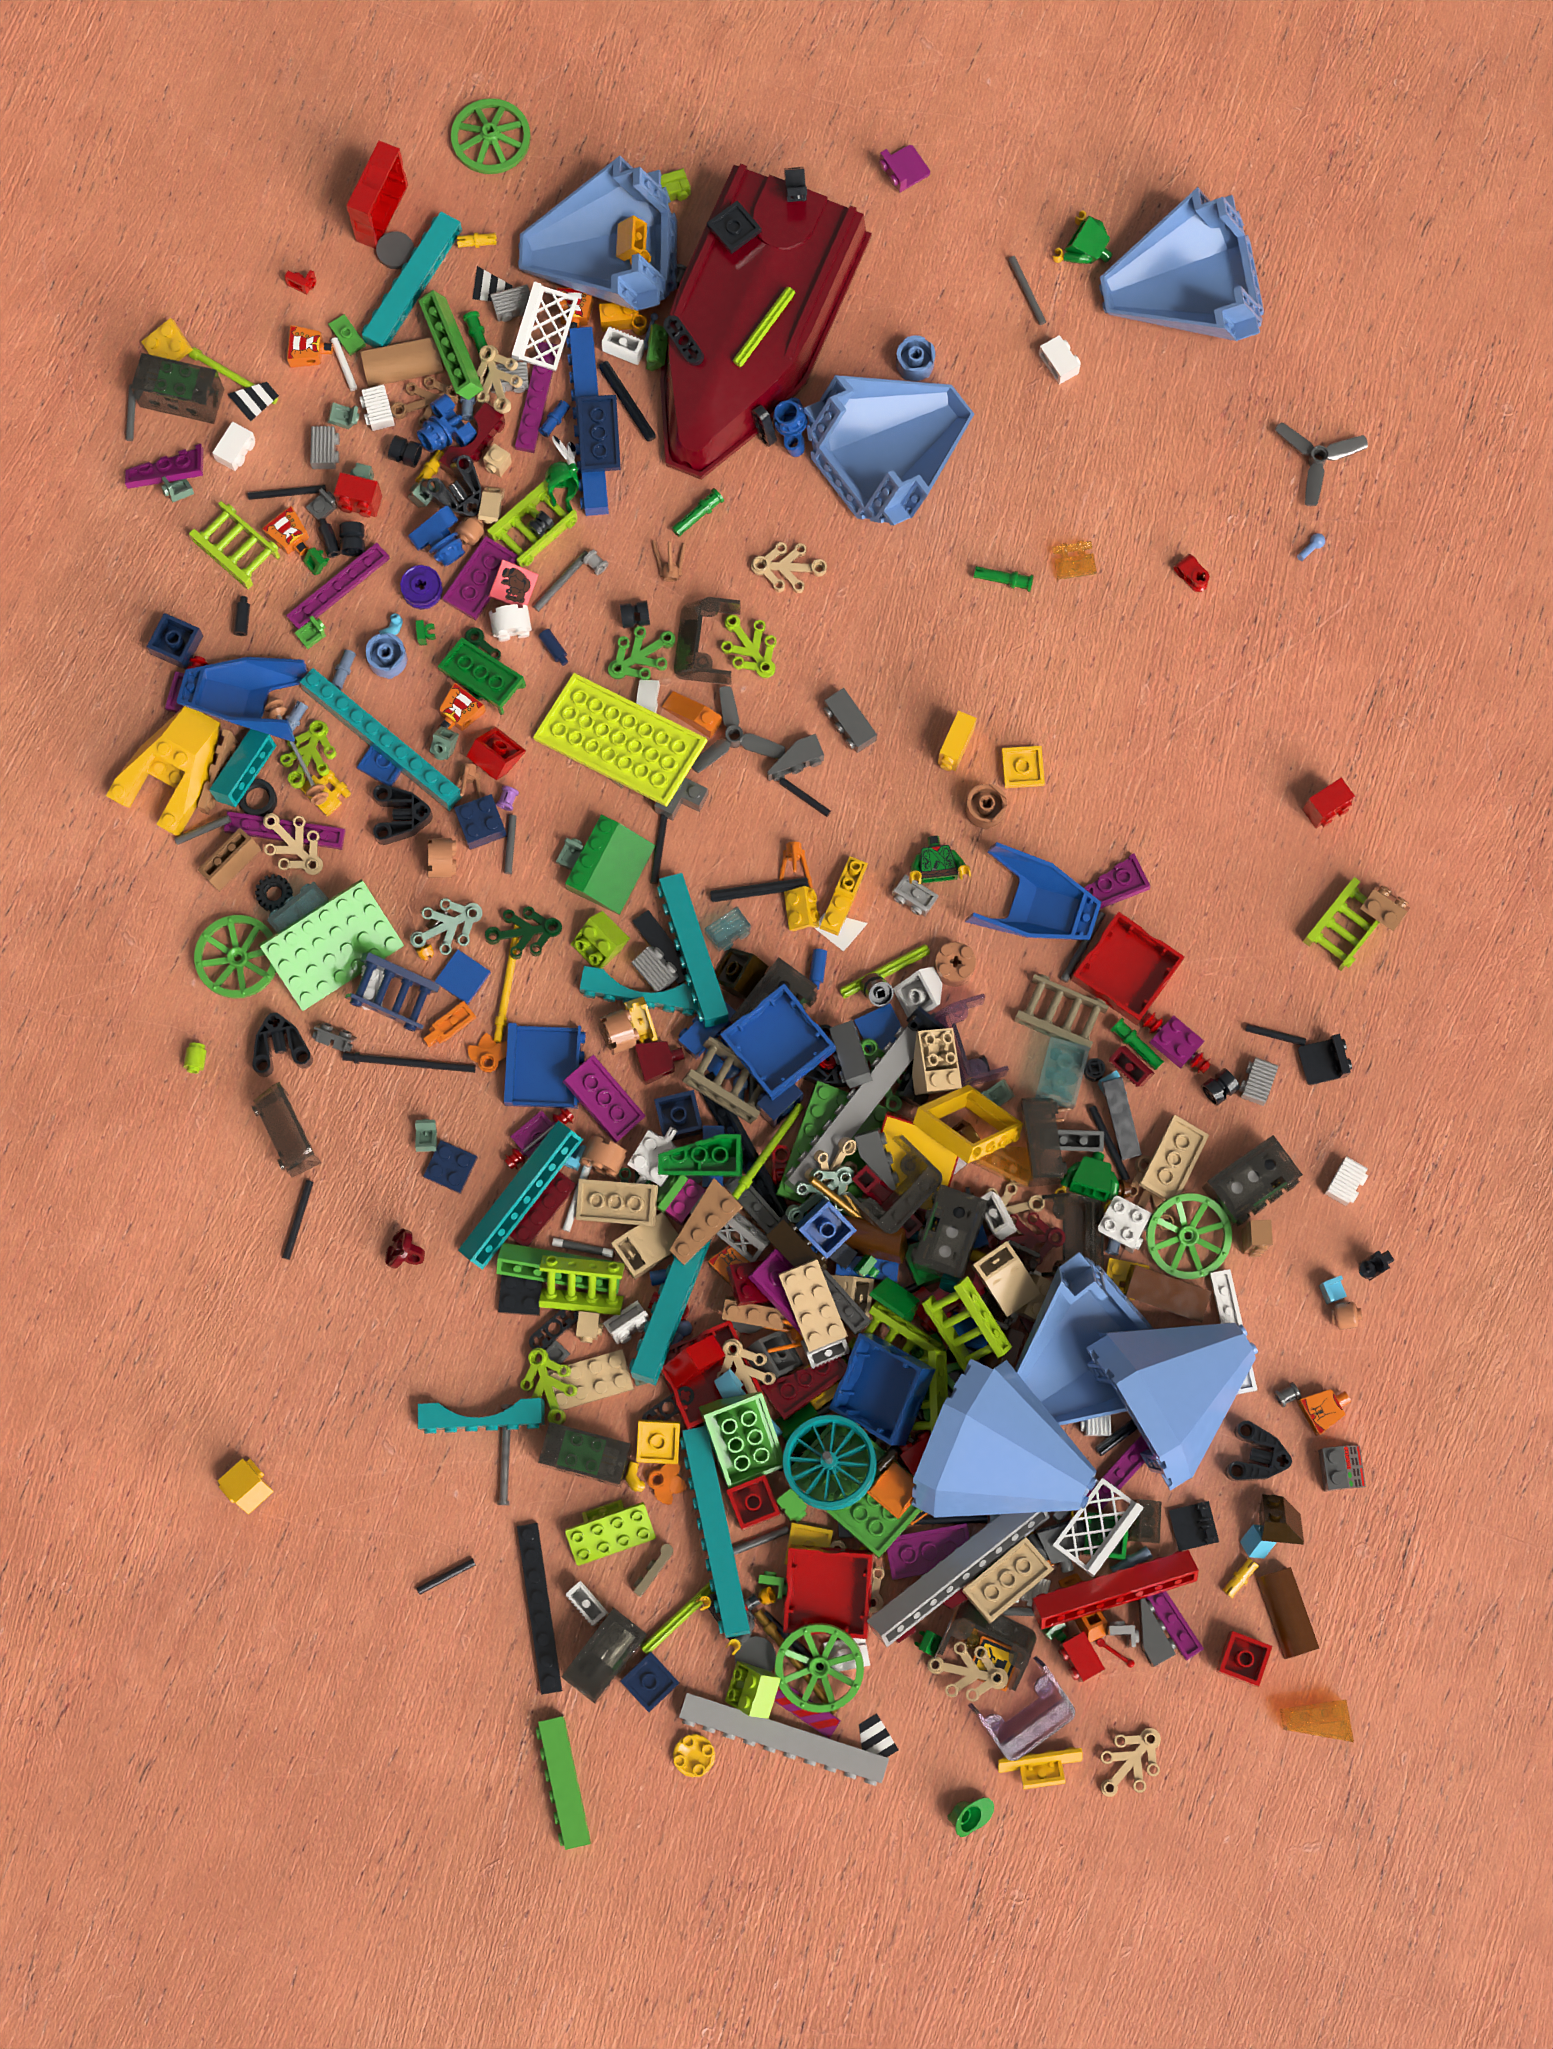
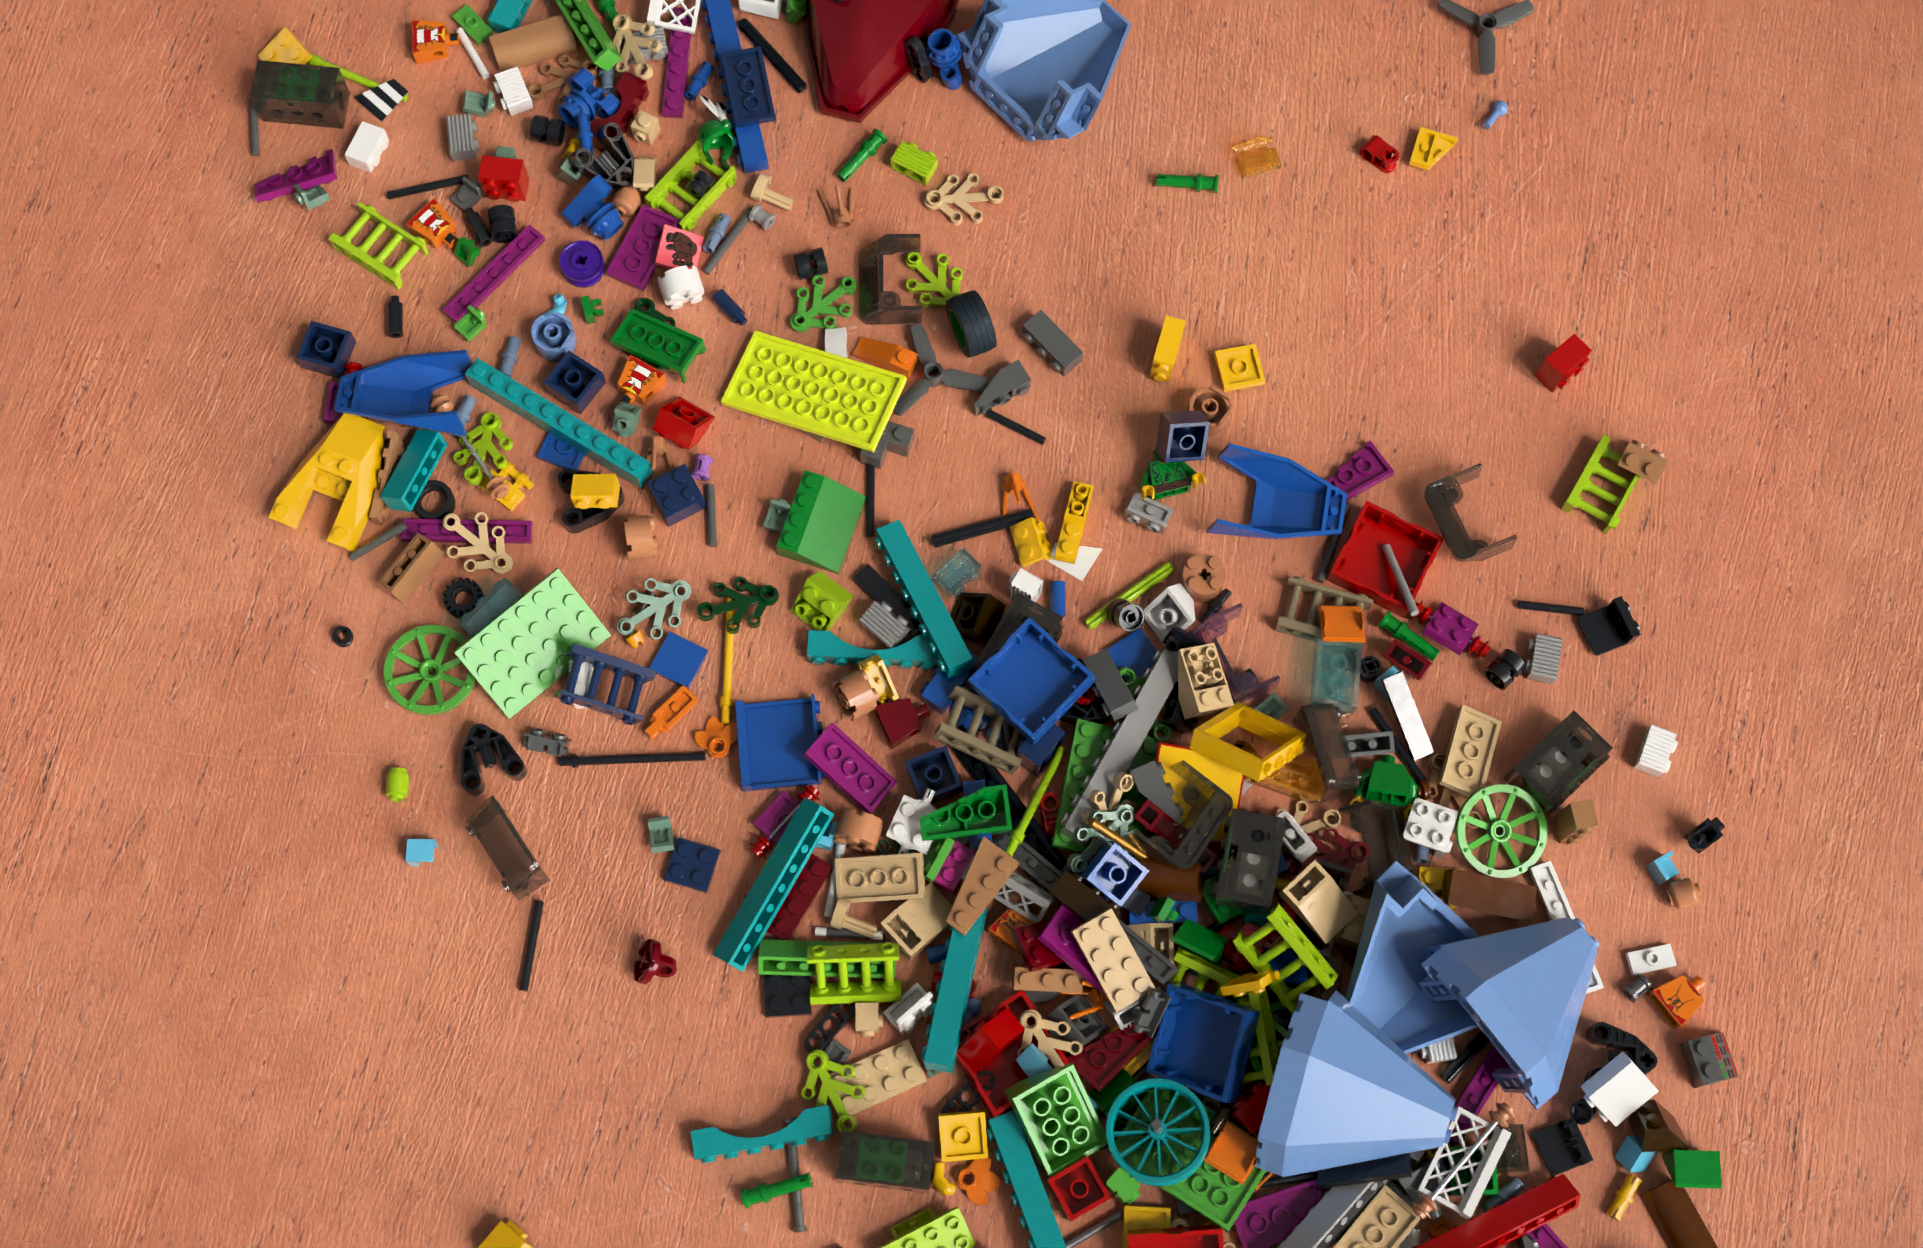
camera: 10 degrees left, 5 degrees down
none -> black bush [332,626,354,647]
none -> medium azure panel [406,839,438,866]
none -> dark blue brick [543,351,606,414]
none -> yellow brick [570,474,620,509]
none -> blue pin [577,114,594,157]
none -> sand blue pin [702,213,731,254]
none -> green pin [741,1172,813,1209]
none -> tan piece [750,172,794,211]
none -> tan piece [830,898,878,939]
none -> lime brick [891,141,938,186]
none -> black wheel [946,290,997,358]
none -> white brick [1007,568,1044,610]
none -> dark grey hinge [1133,986,1171,1038]
none -> brick [1155,411,1210,463]
none -> black bar [1198,588,1232,626]
none -> yellow plate [1220,970,1280,997]
none -> black tile [1317,1153,1412,1189]
none -> orange piece [1318,605,1366,642]
none -> light grey bar [1382,544,1419,616]
none -> yellow wing [1409,127,1458,171]
none -> nougat axle [1412,1102,1515,1220]
none -> clear smoke windscreen [1424,463,1517,562]
none -> black wheel [1569,1098,1596,1125]
none -> white brick [1580,1051,1658,1126]
none -> white plate [1625,944,1677,976]
none -> green slope [1662,1150,1722,1189]

